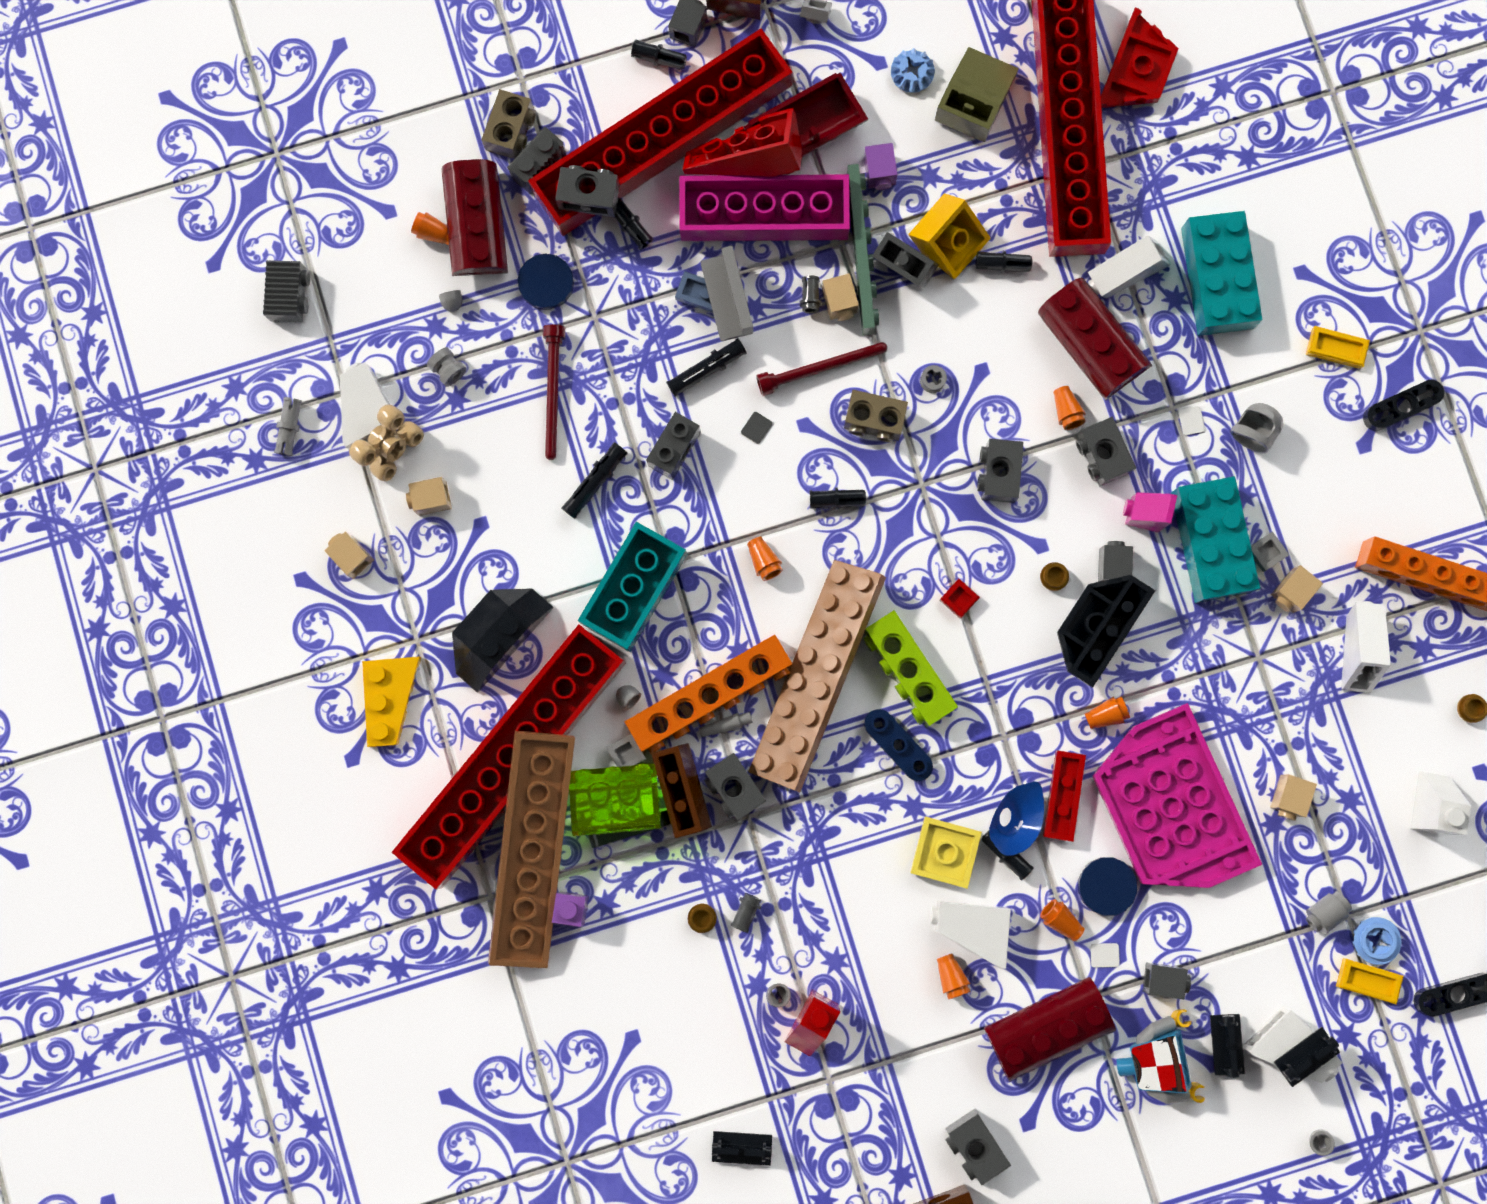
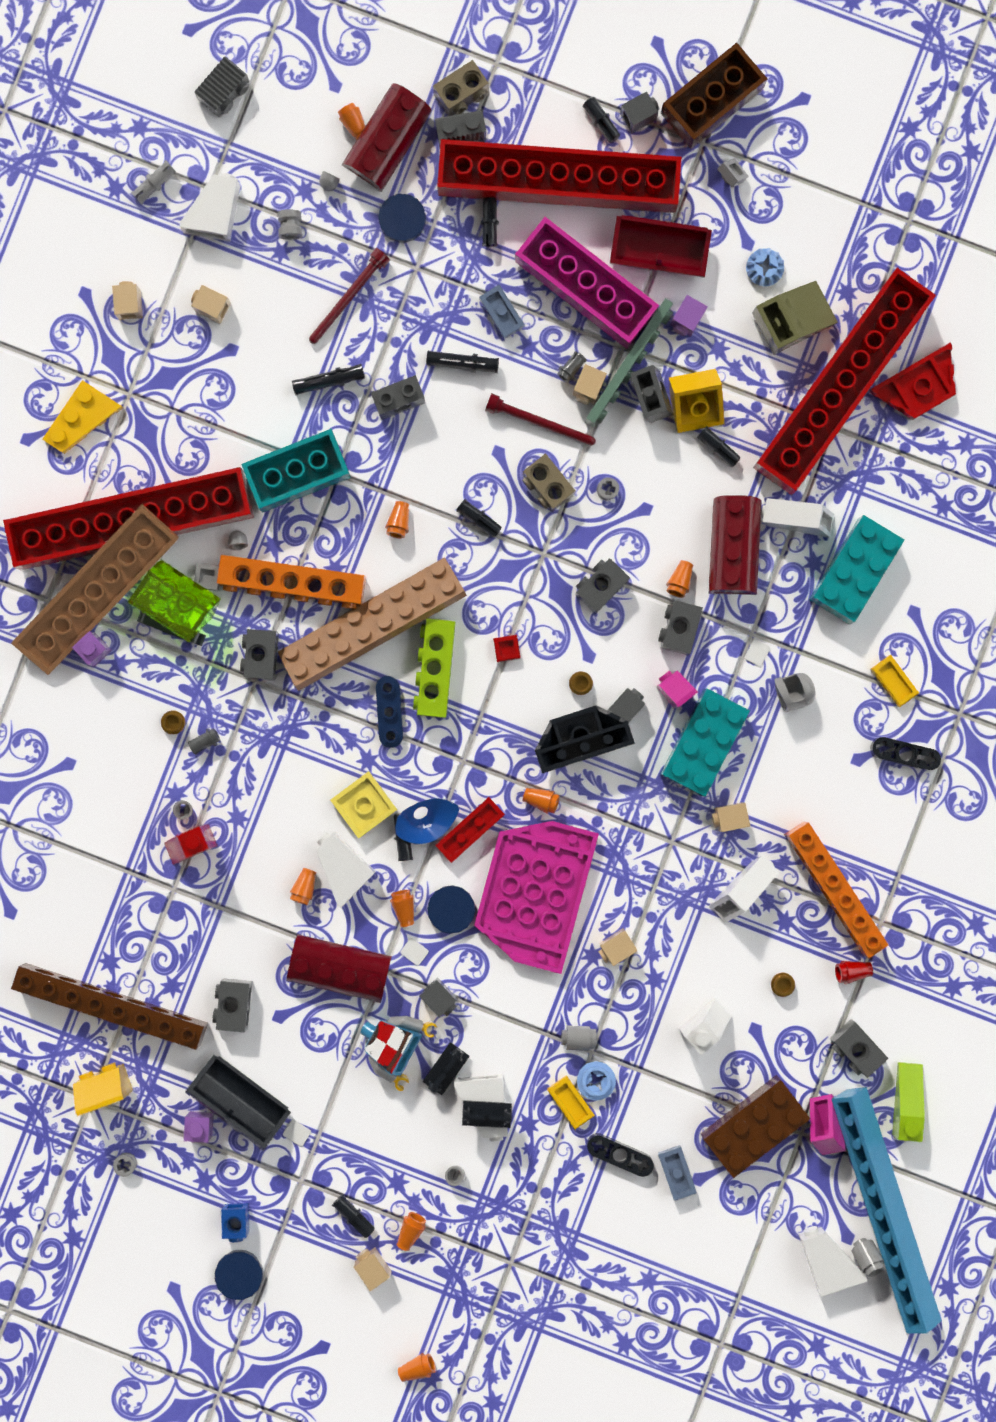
camera: 30 degrees right, 5 degrees up
tan gear [349,404,424,482] -> none
black wedge [452,588,554,693] -> none
dark grey brick [555,165,620,217] -> none
reddish brown brick [651,743,712,838] -> none
red wedge [683,108,802,177] -> none
light grey animal [699,712,753,737] -> none
light grey panel [701,246,753,341] -> none
black hinge [712,1131,772,1166] -> none
dark grey sticker [741,412,772,444] -> none
light grey plate [1251,532,1289,572] -> none

